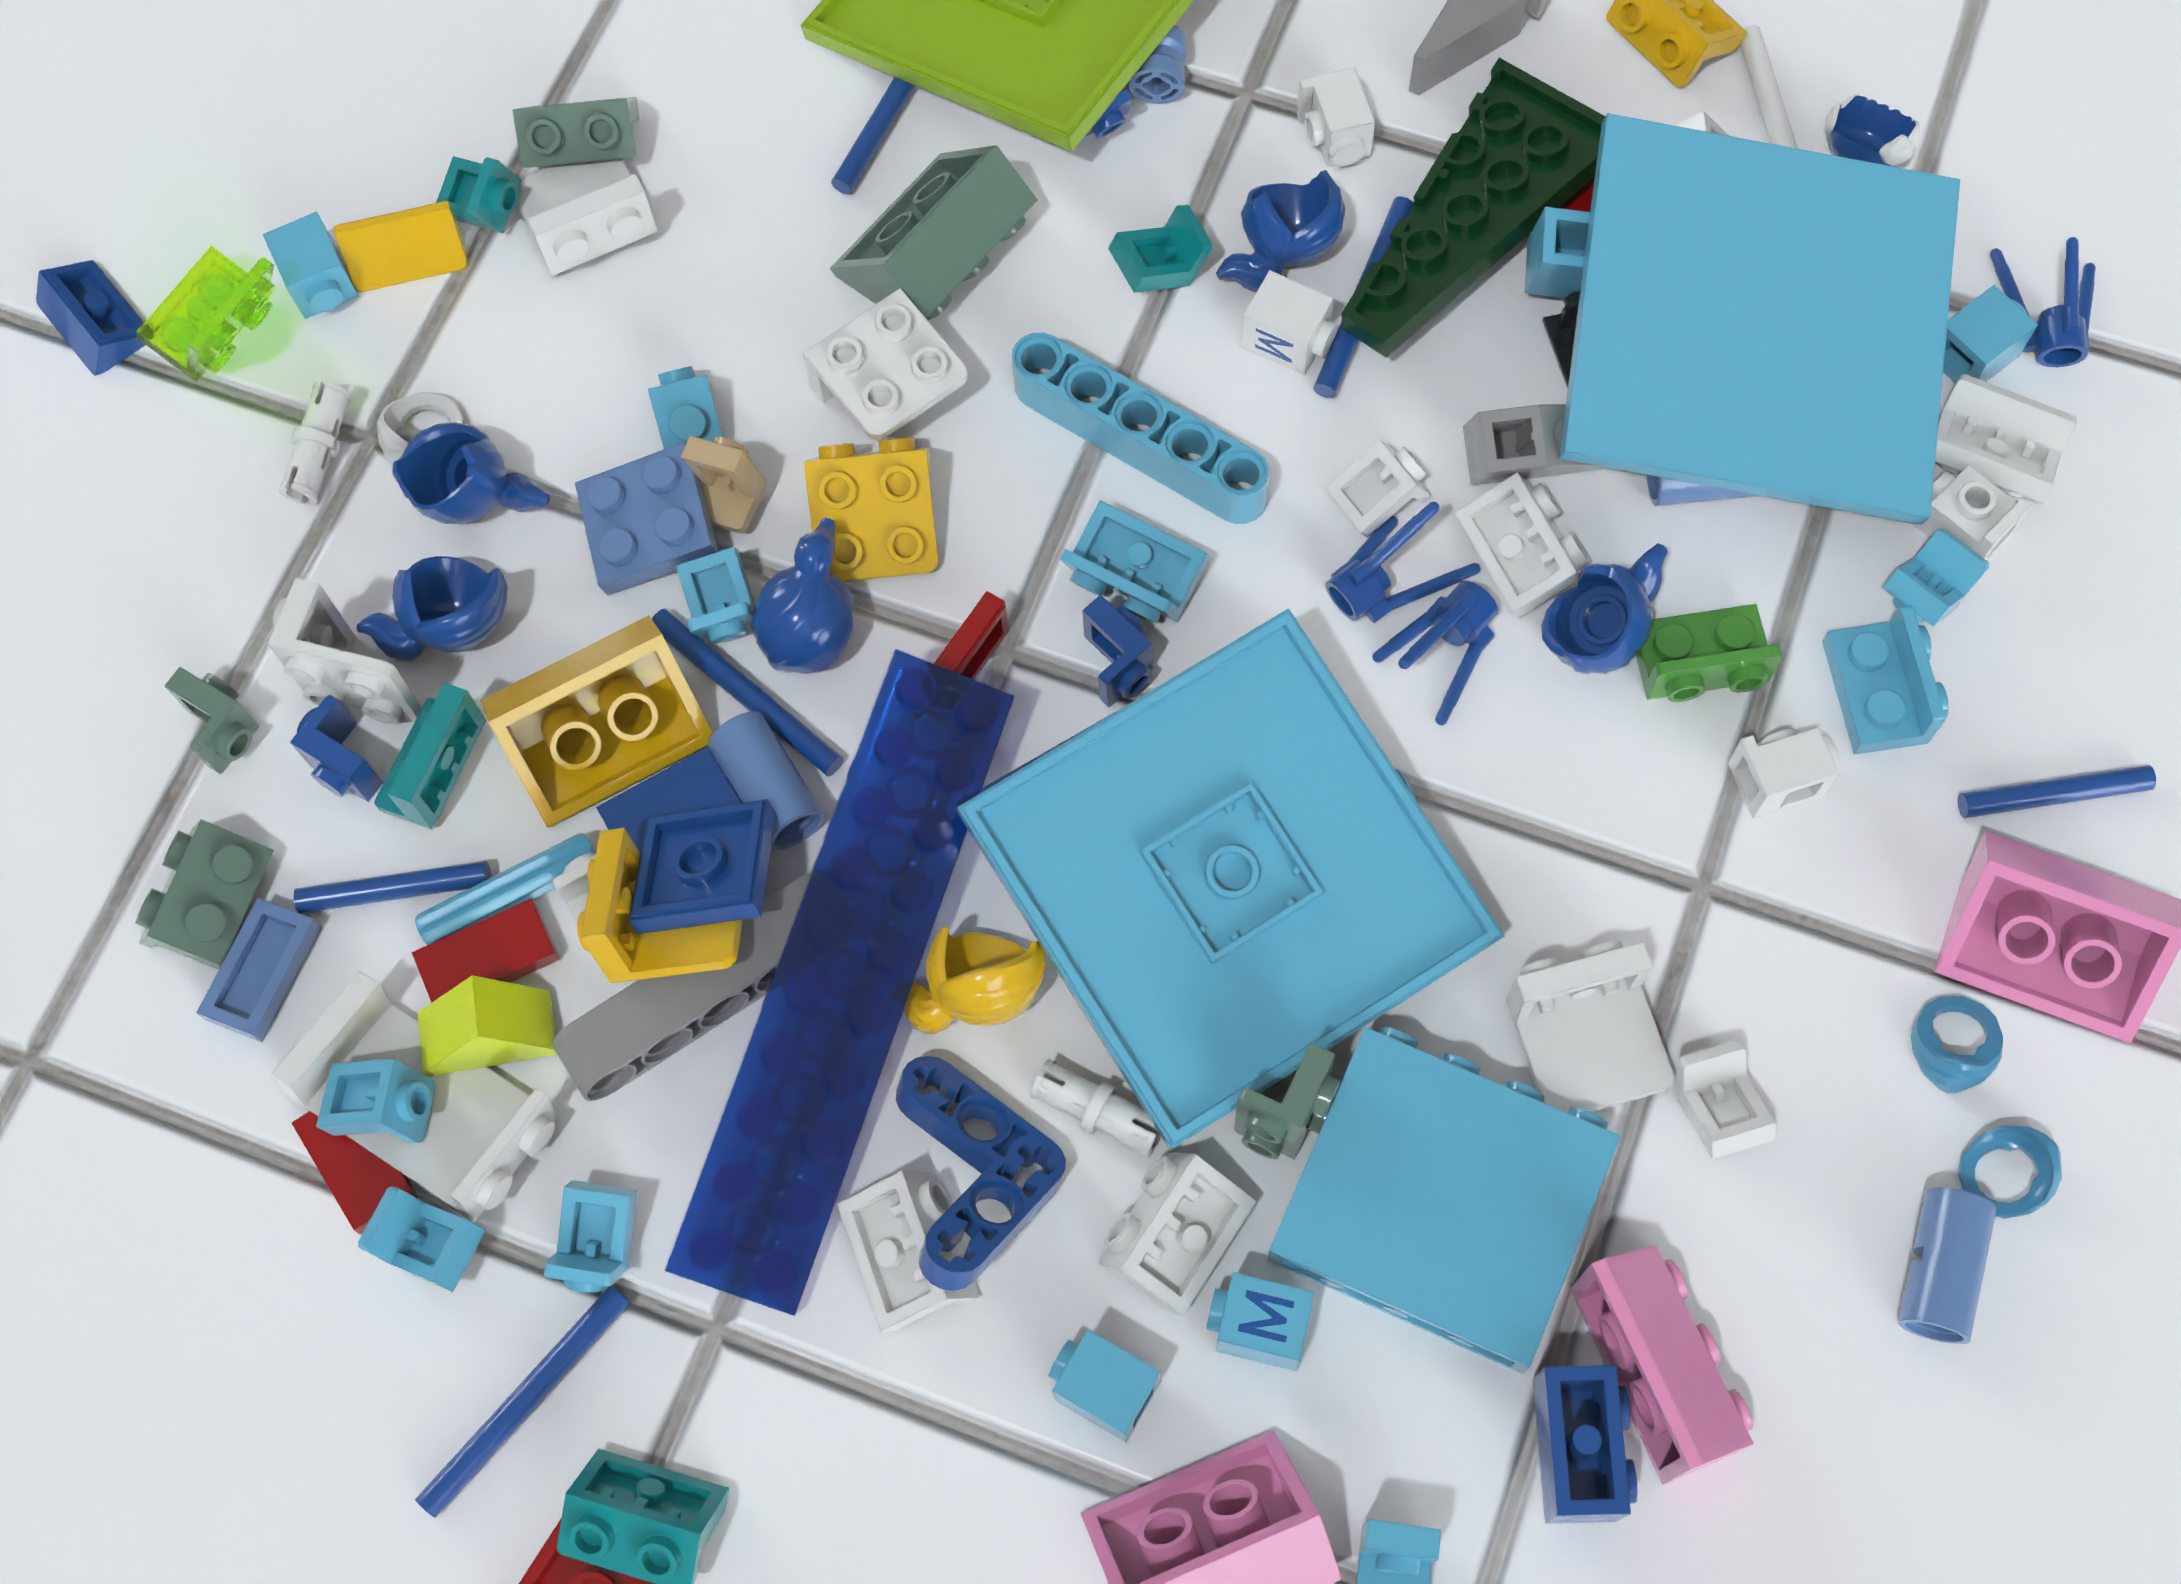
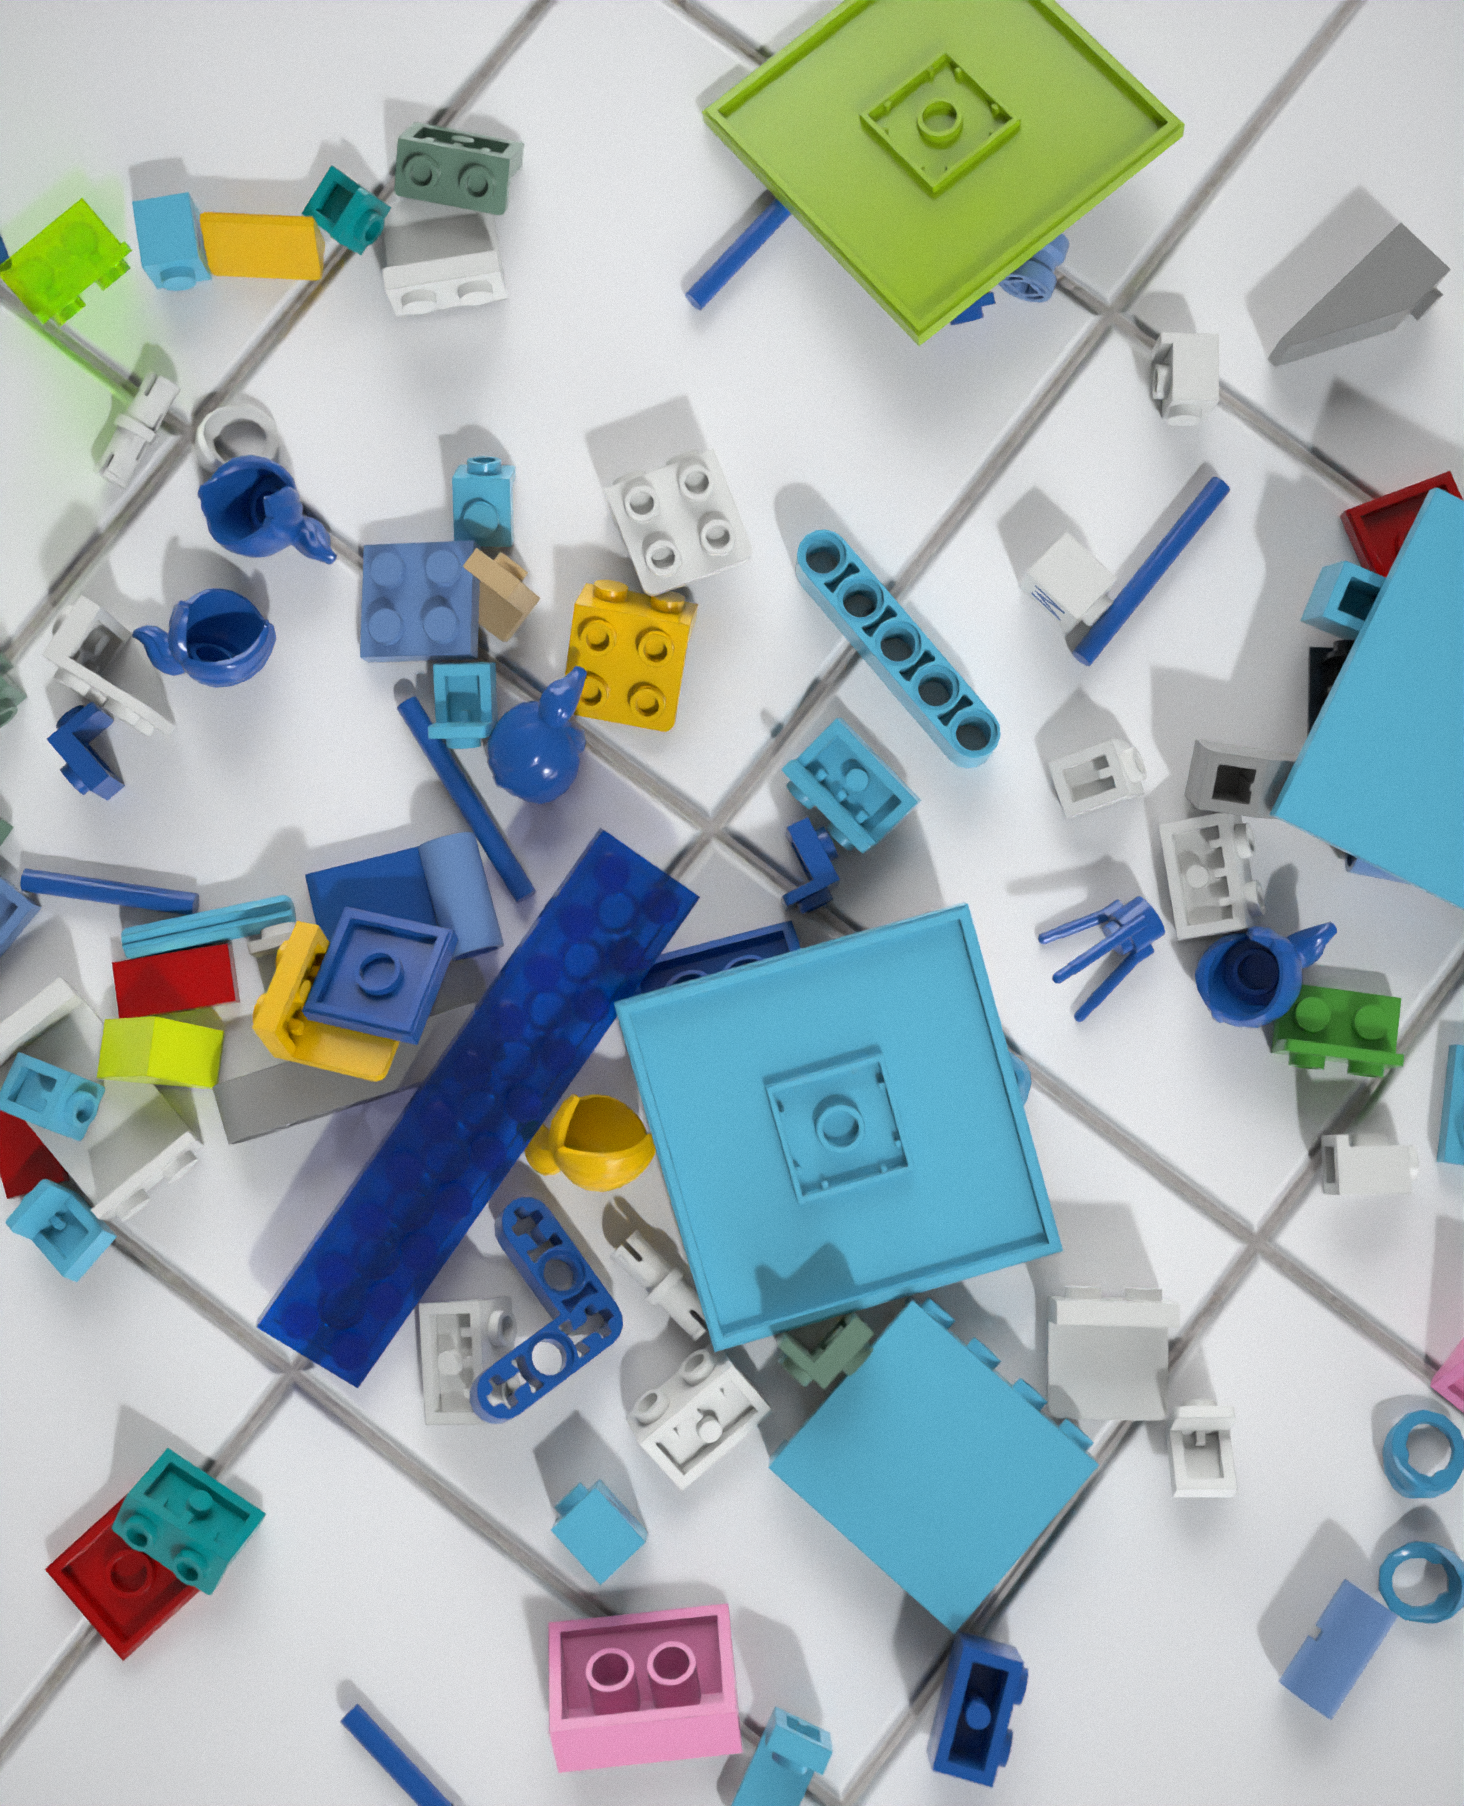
camera: 15 degrees right, 15 degrees up
teal bracket [374,683,487,830] -> none
blue bar [415,1286,630,1518] -> none
yellow slope [480,615,713,828] -> none
medium azure bracket [544,1180,638,1292] -> none
sand green slope [829,145,1038,320] -> none
red tile [916,591,1009,723] -> none
teal bracket [1108,204,1212,293] -> none
medium azure brick [1206,1272,1315,1371] -> none
blue hair [1216,170,1346,292] -> none
blue plant [1325,502,1481,623] -> none
dark green wing [1341,57,1606,358] -> none
bright pink slope [1570,1245,1754,1485] -> none

